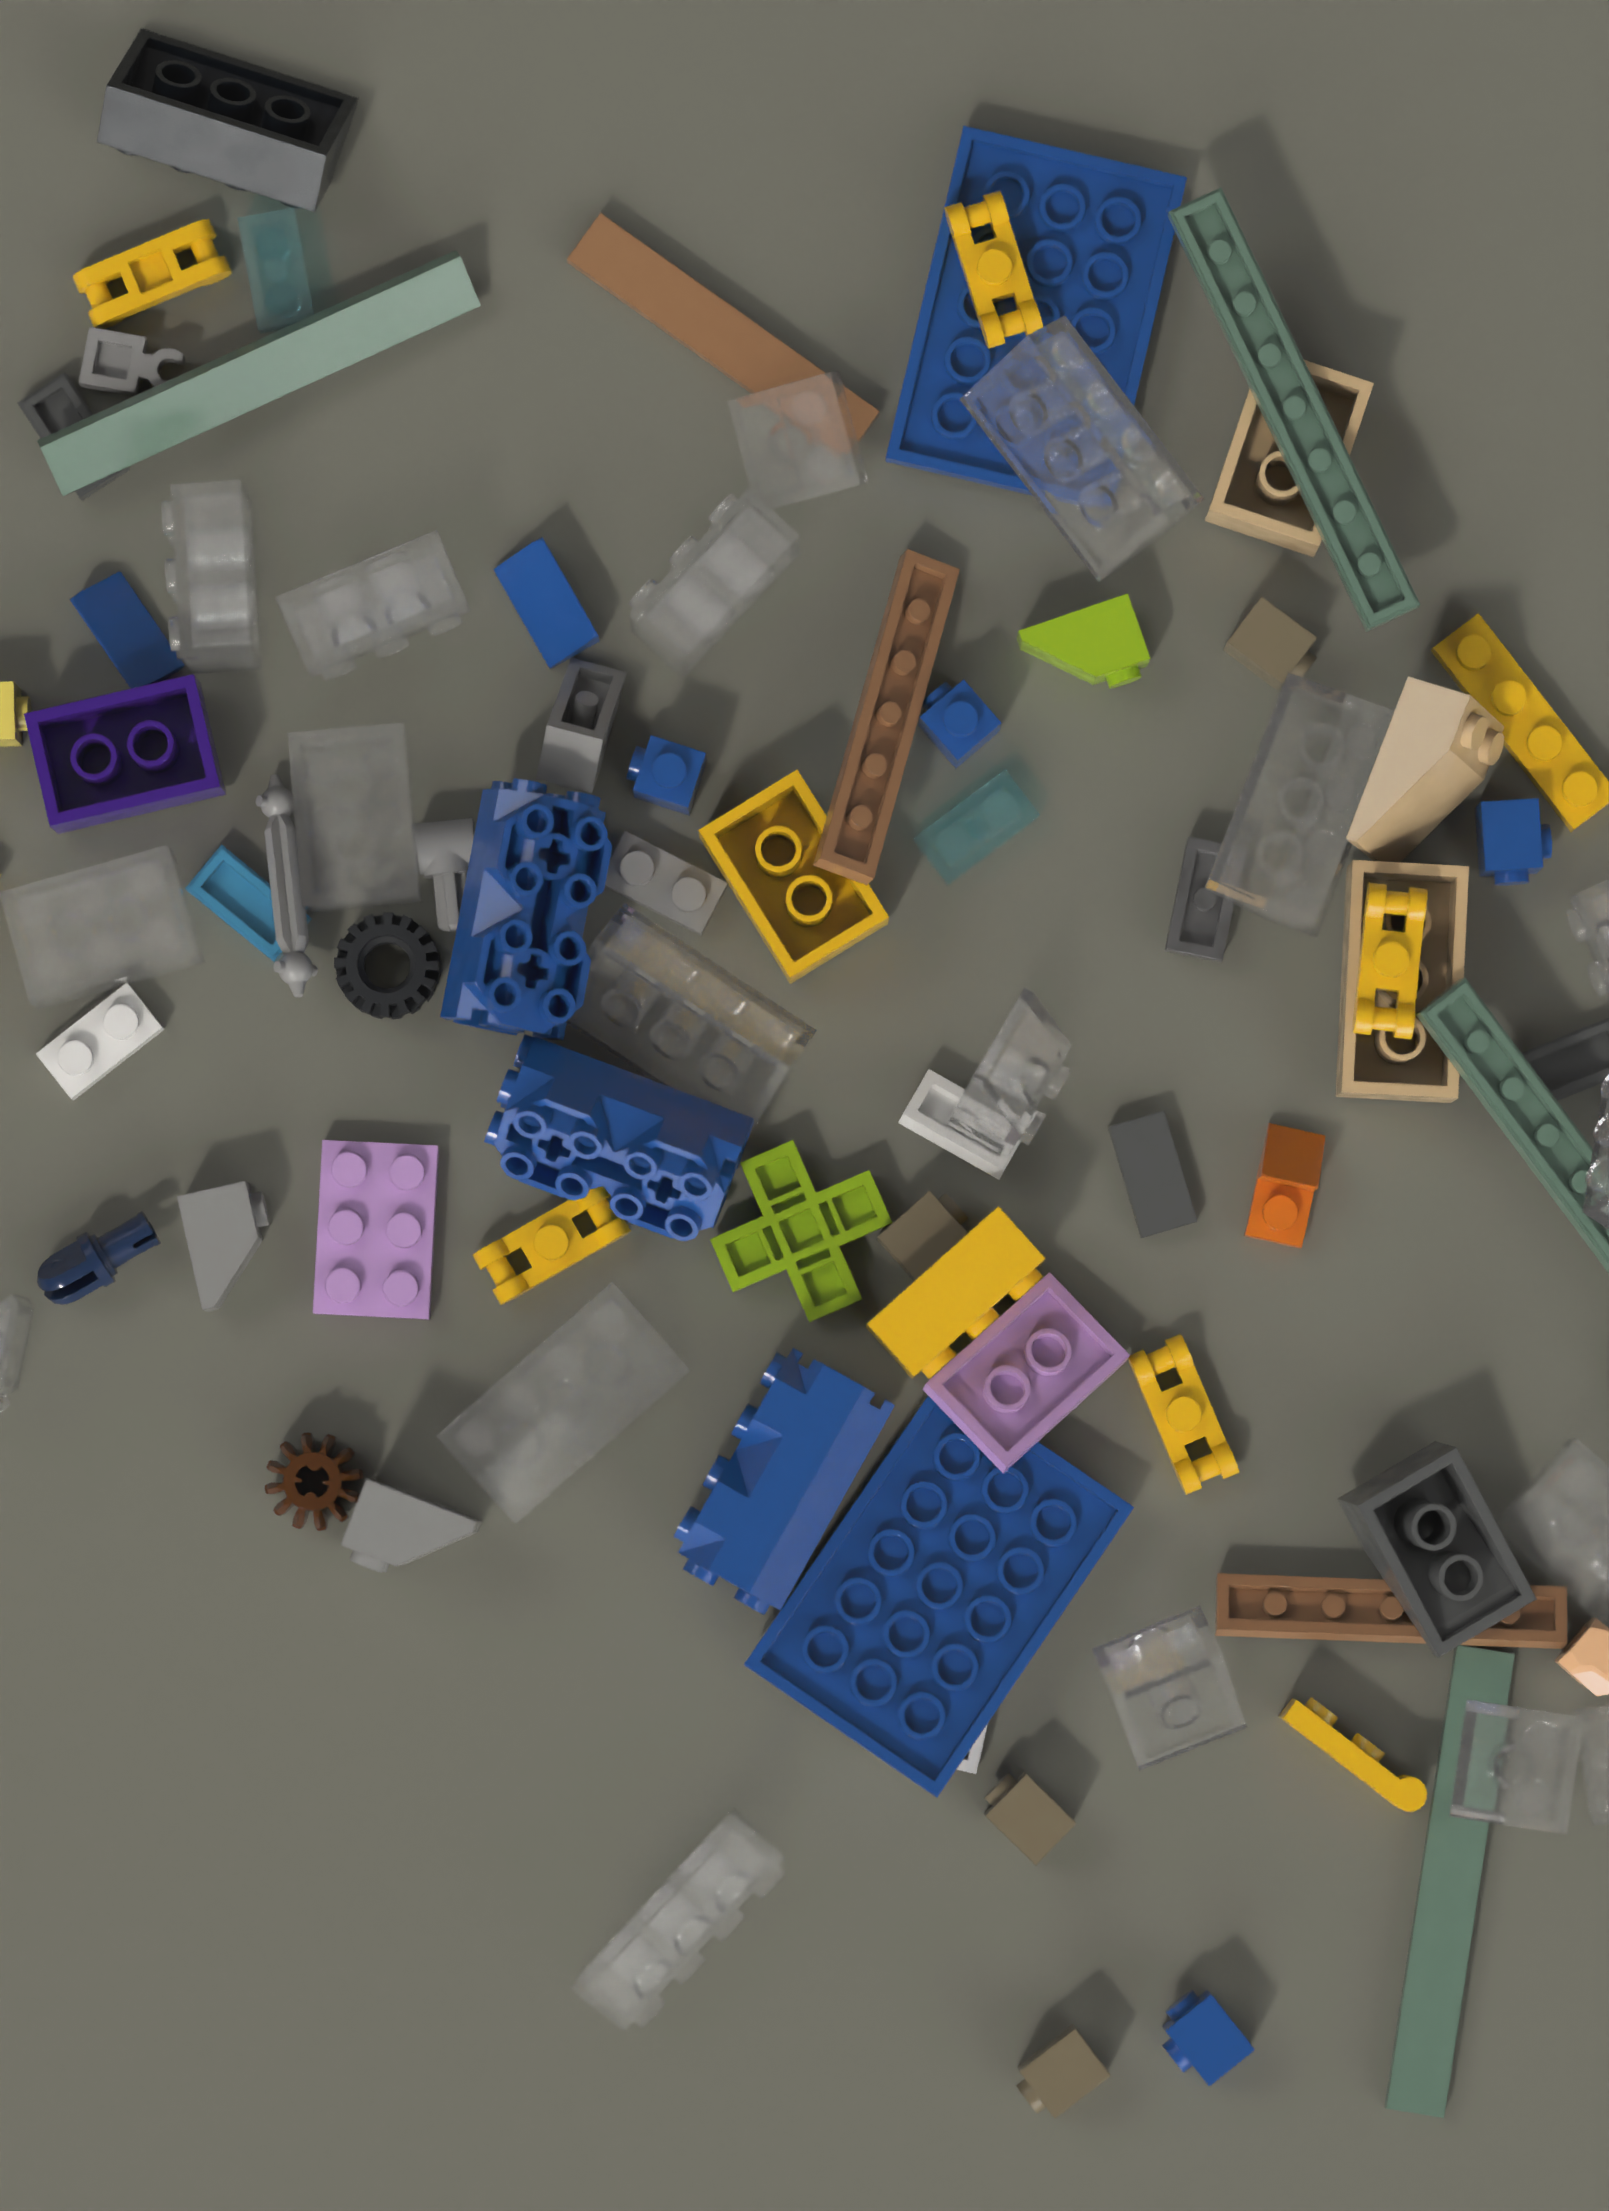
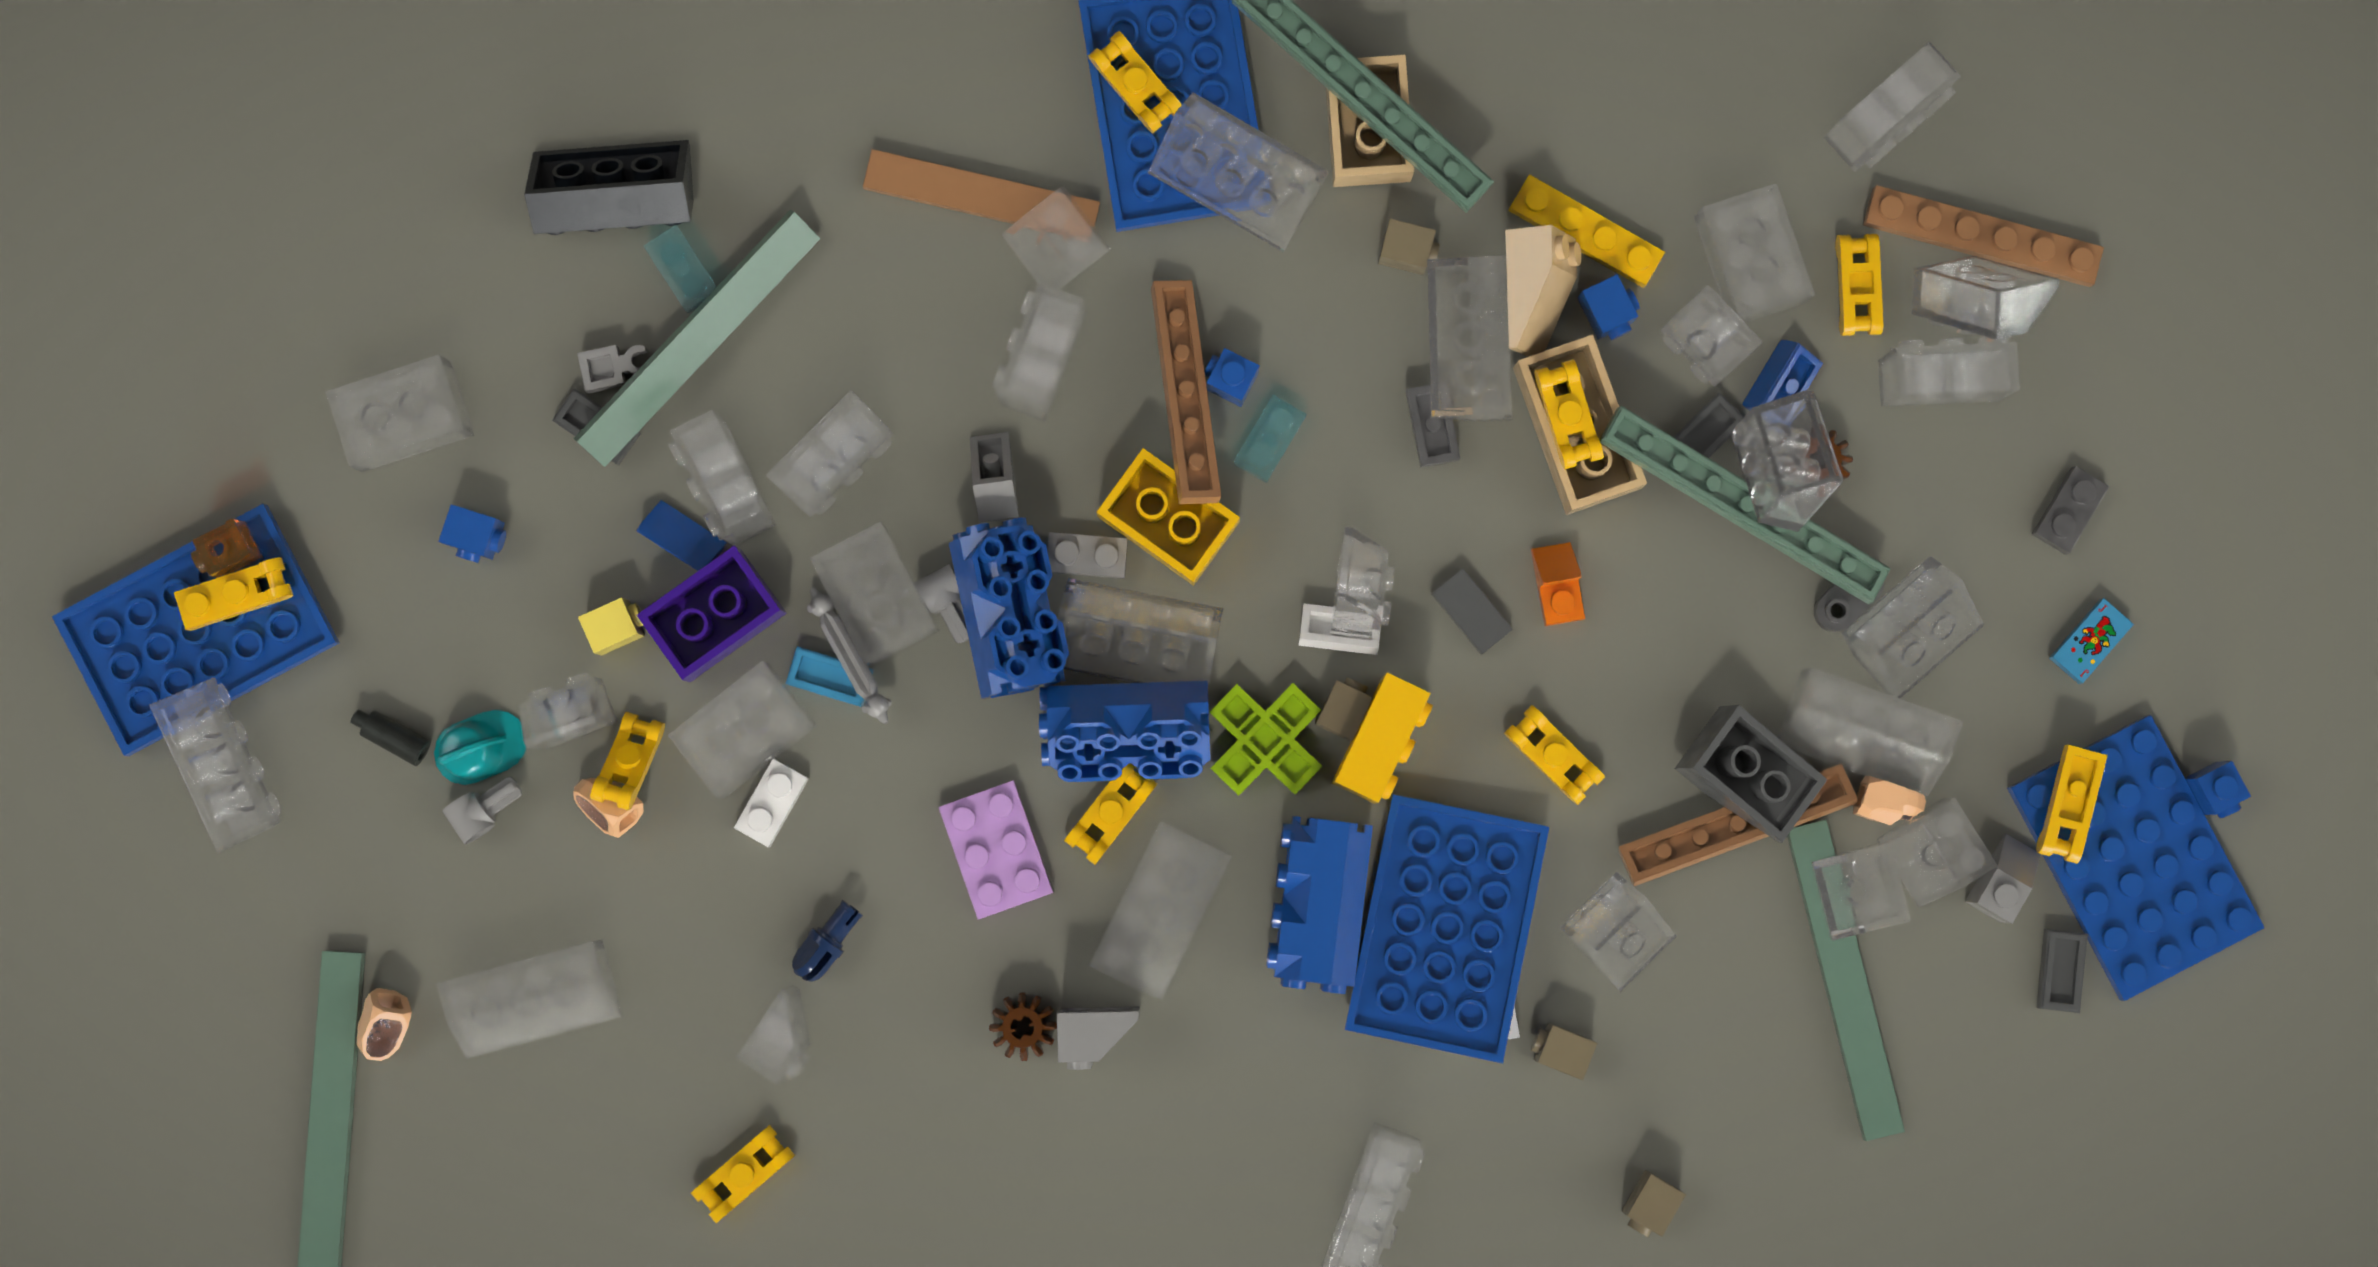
camera: 20 degrees left, 0 degrees up
yellow plate [73,219,232,329] -> none
light grey slope [177,1181,270,1312] -> none
black tyre [334,912,441,1020] -> none
blue slope [493,537,600,669] -> none
blue brick [626,735,707,815] -> none
lavender plate [923,1272,1130,1473] -> none
lime slope [1016,593,1151,689] -> none
blue brick [1162,1990,1255,2087] -> none
yellow plate [1278,1697,1427,1812] -> none

